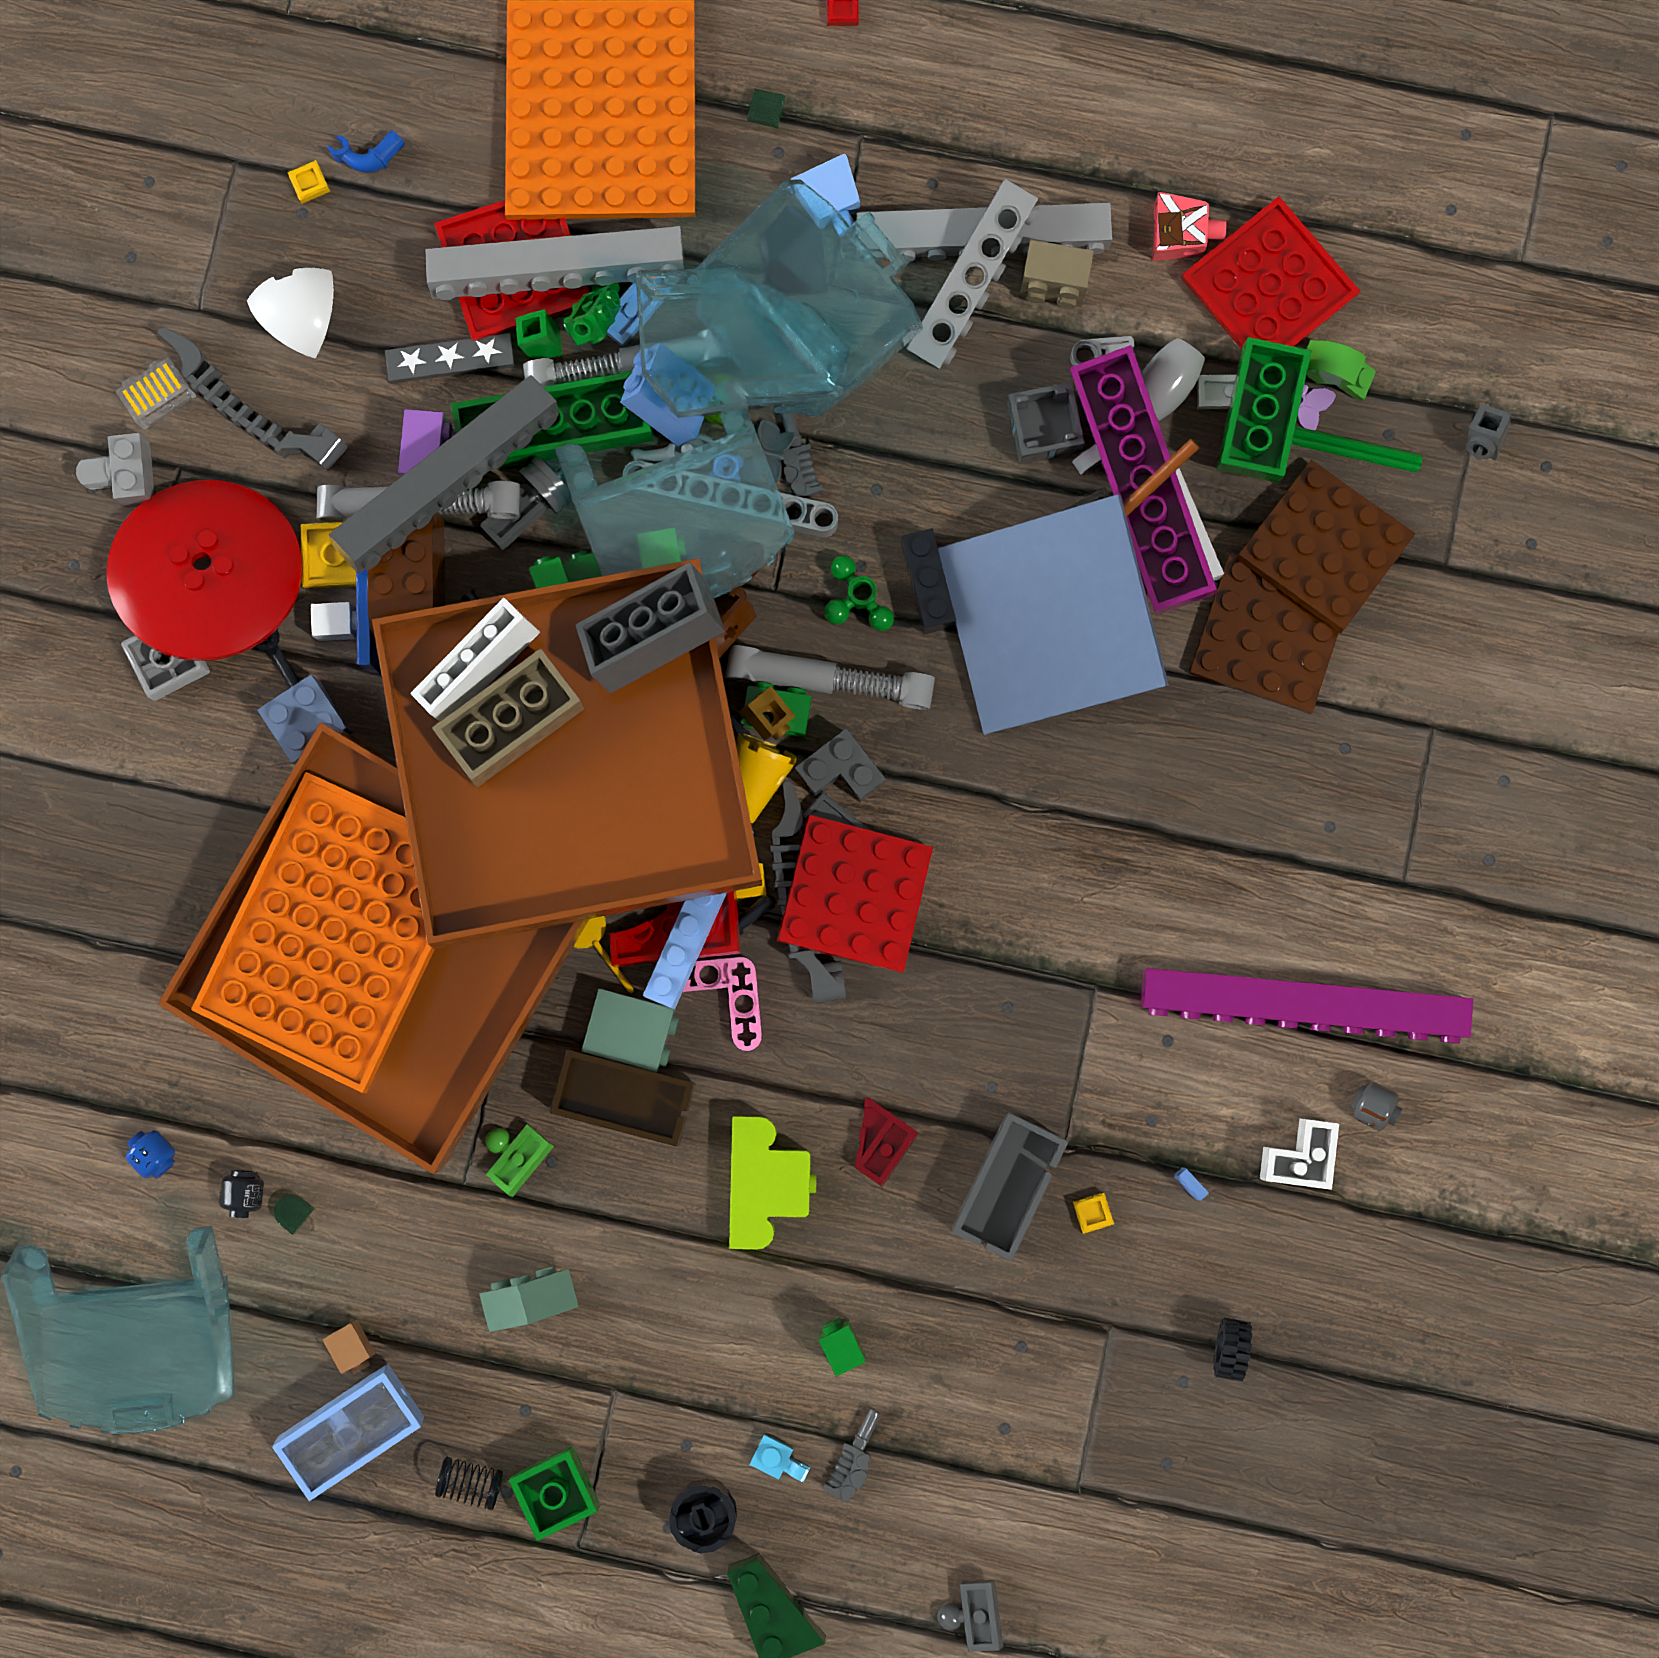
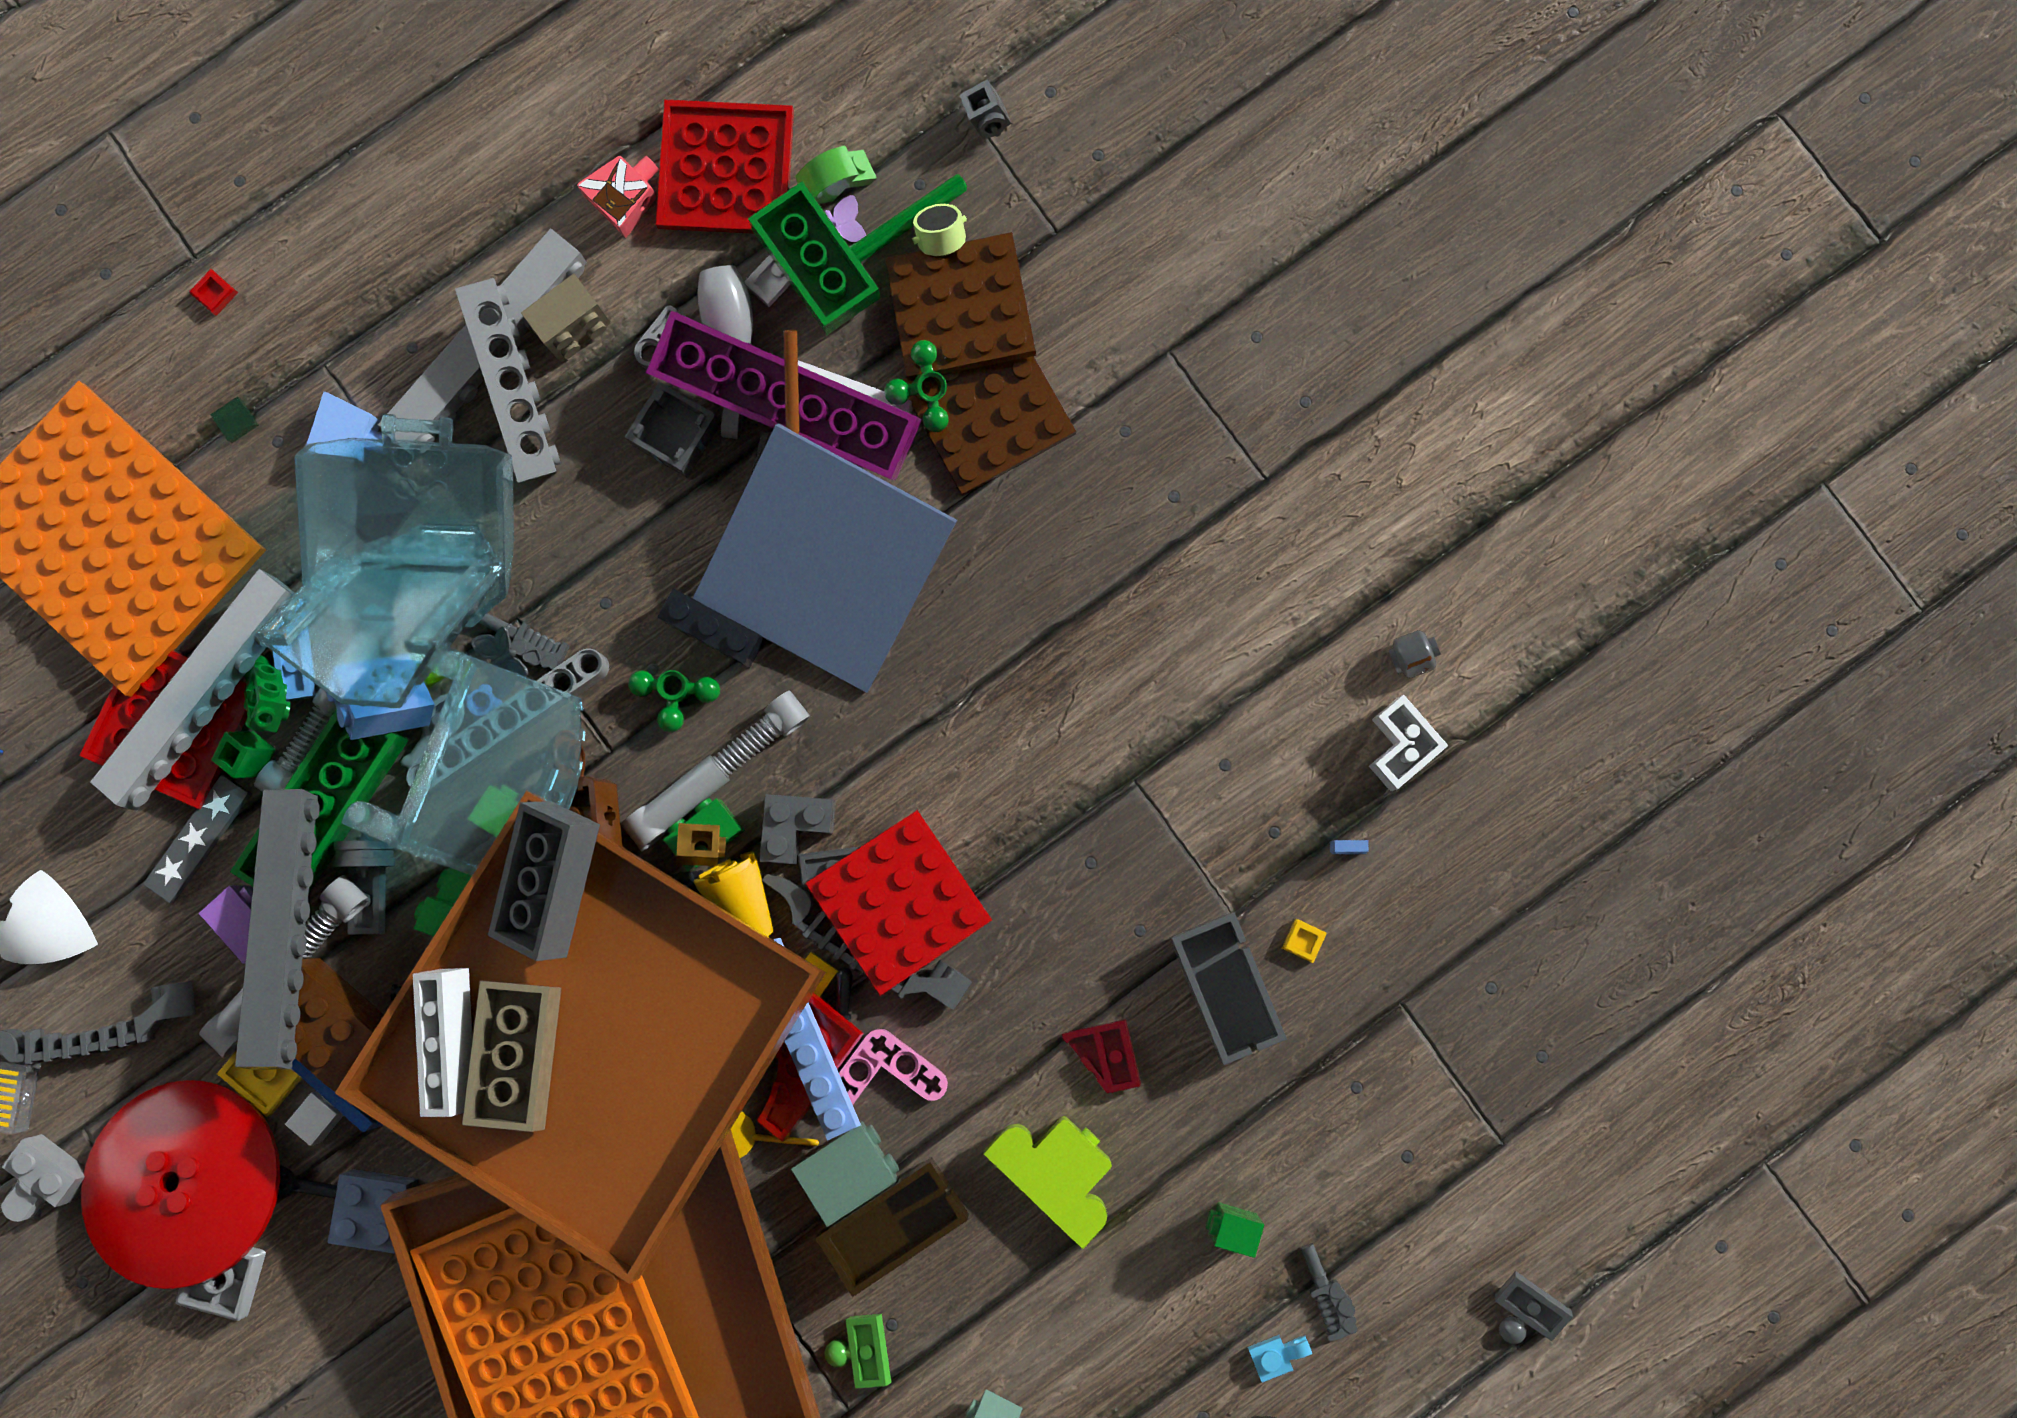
camera: 50 degrees left, 0 degrees up
magenta brick [1140,968,1474,1044] -> none
black tyre [1213,1317,1252,1382] -> none
none -> green piece [884,340,949,433]
none -> yellowish green piece [912,204,967,256]

